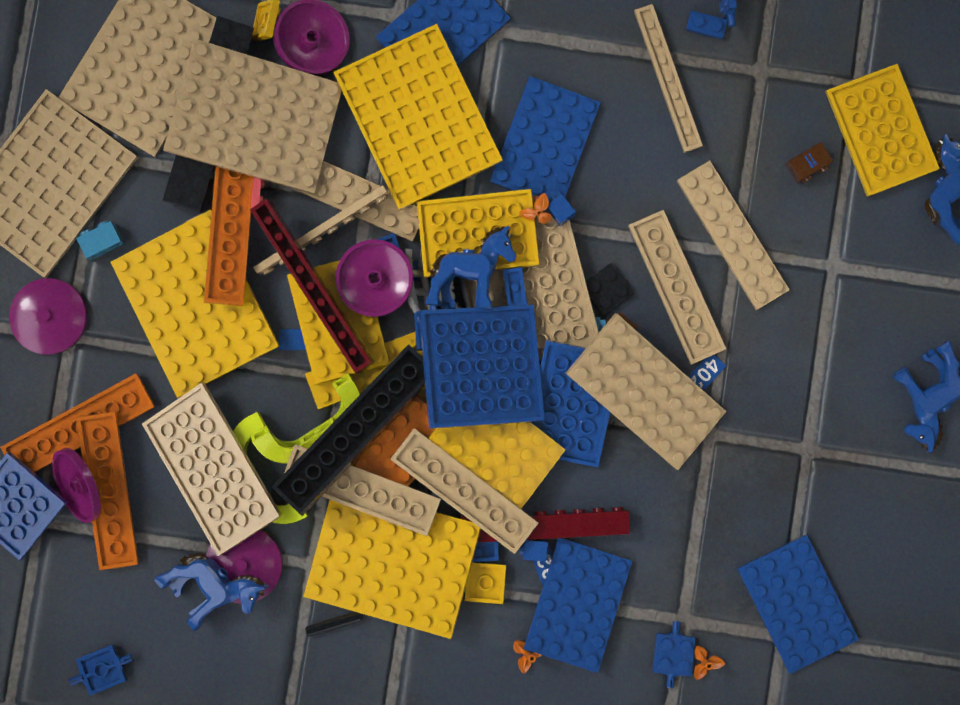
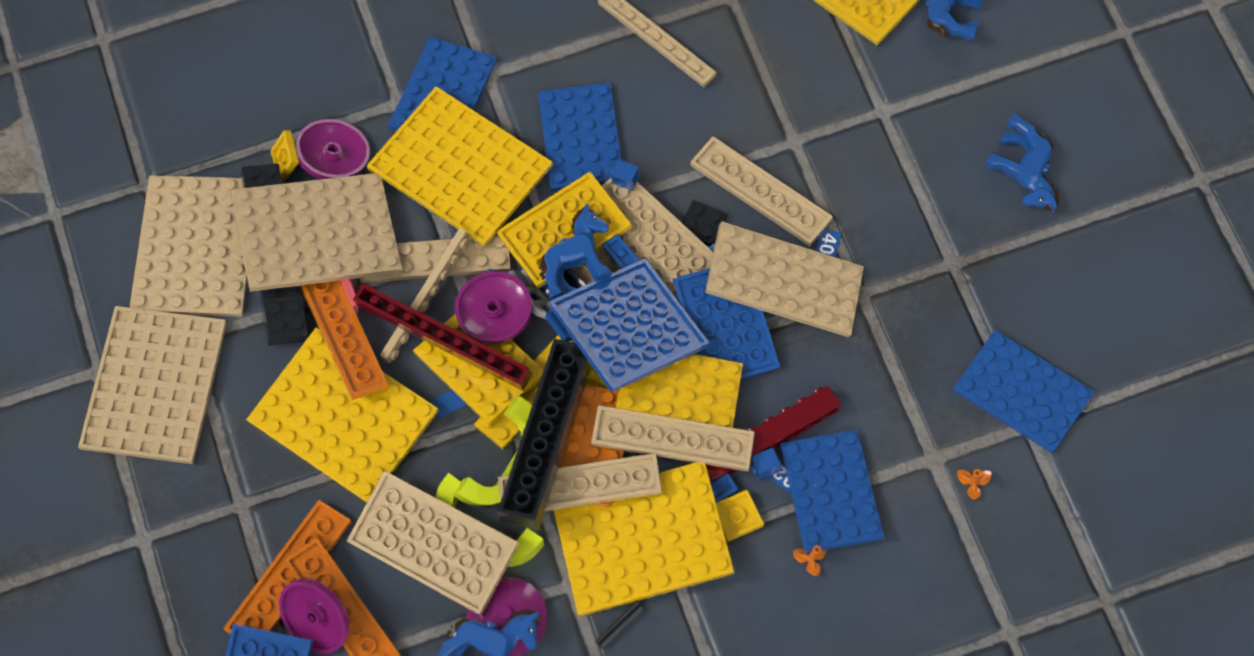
camera: 25 degrees left, 20 degrees down
magenta dish [9,278,87,355] -> none
dark azure brick [76,220,125,261] -> none
orange plant [519,193,552,224] -> none
blue plate [652,621,695,688] -> none
tan plate [677,160,789,310] -> none
reddish brown brick [785,142,833,183] -> none

